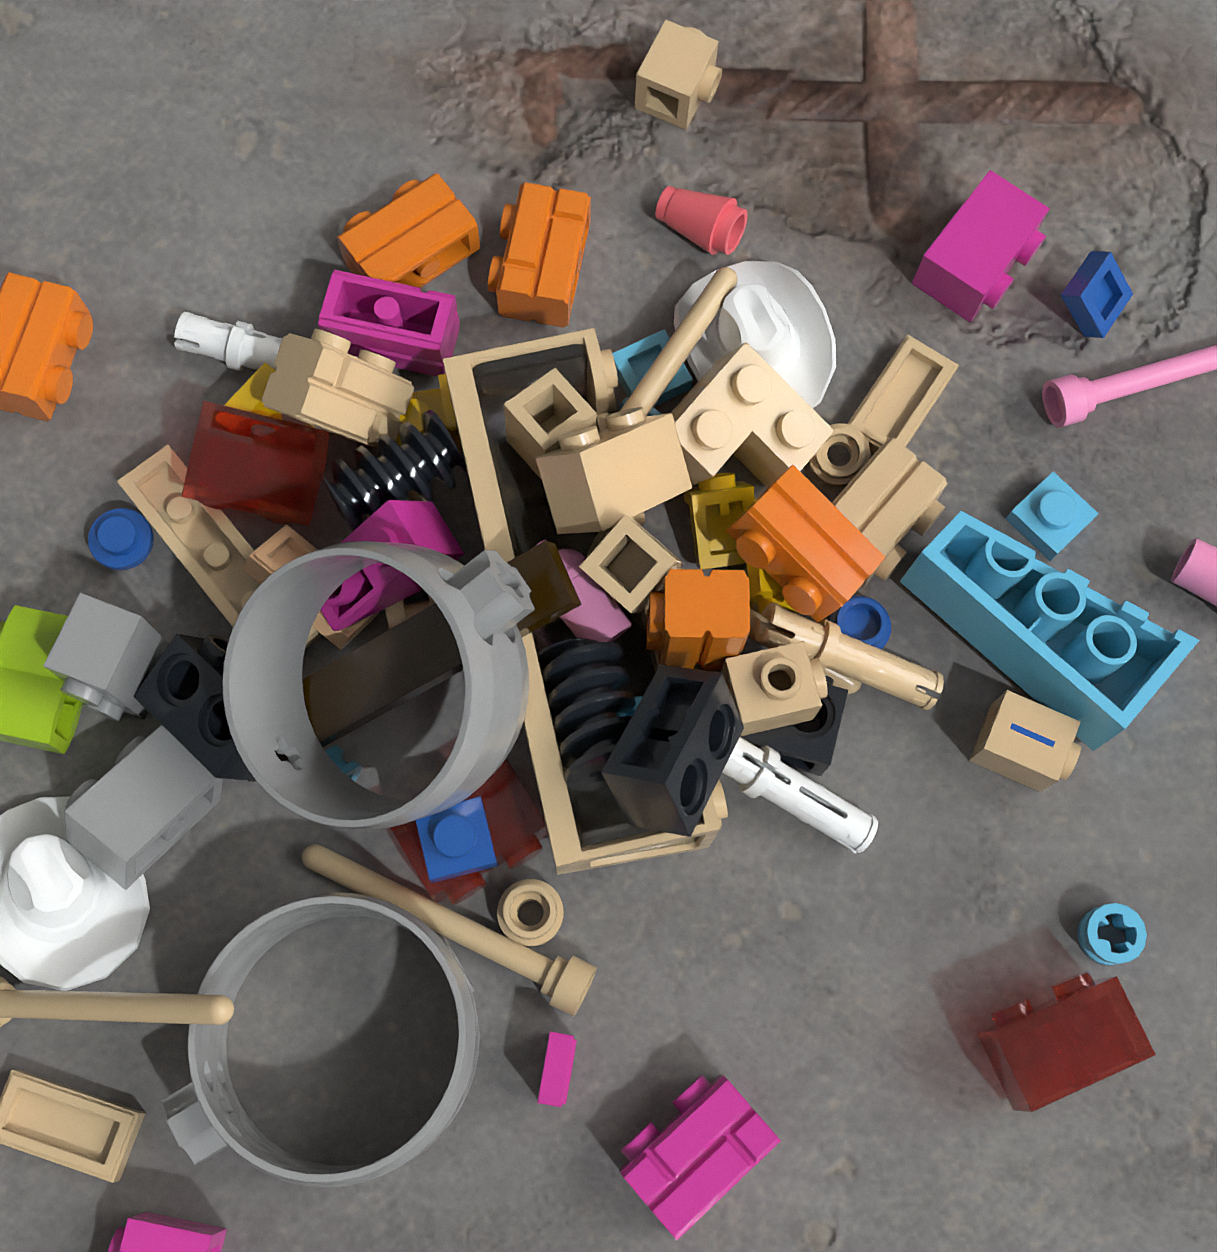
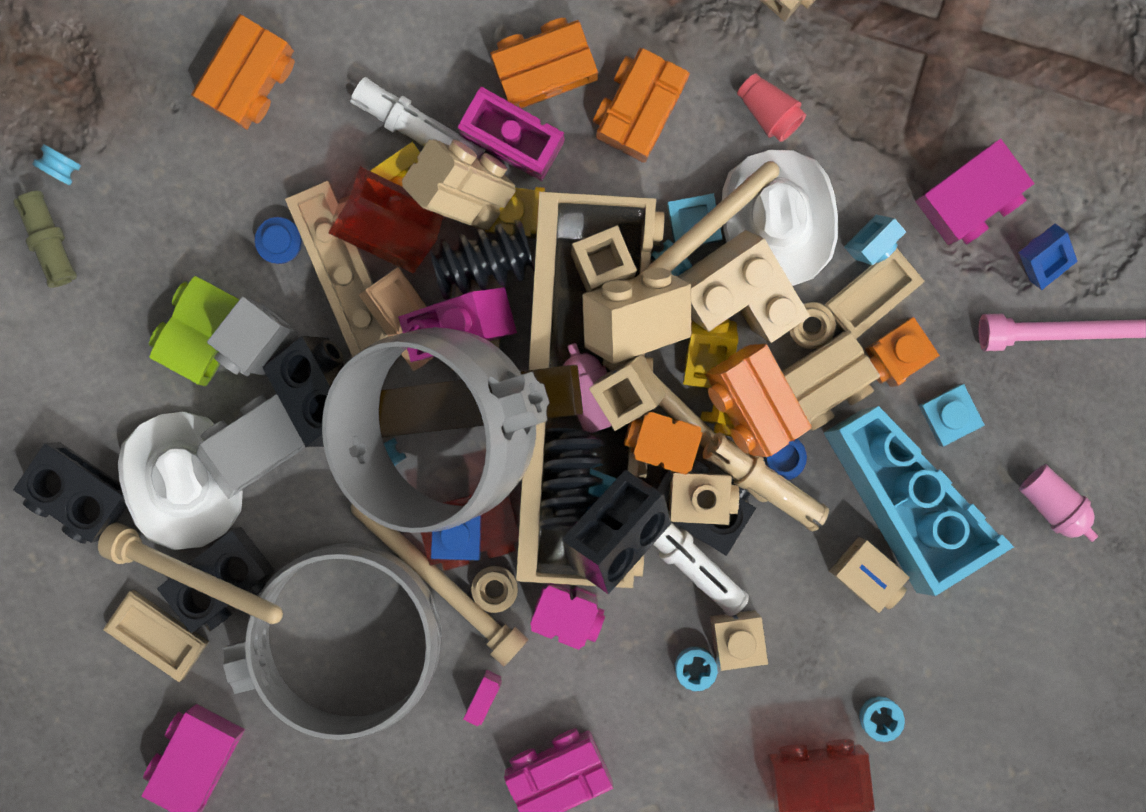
camera: 20 degrees right, 15 degrees up
none -> black brick [157,527,275,633]
none -> dark pink brick [530,583,605,650]
none -> medium azure bush [675,646,718,691]
none -> tan brick [710,610,768,671]
none -> medium azure plate [844,214,906,265]
none -> orange bracket [865,317,940,387]

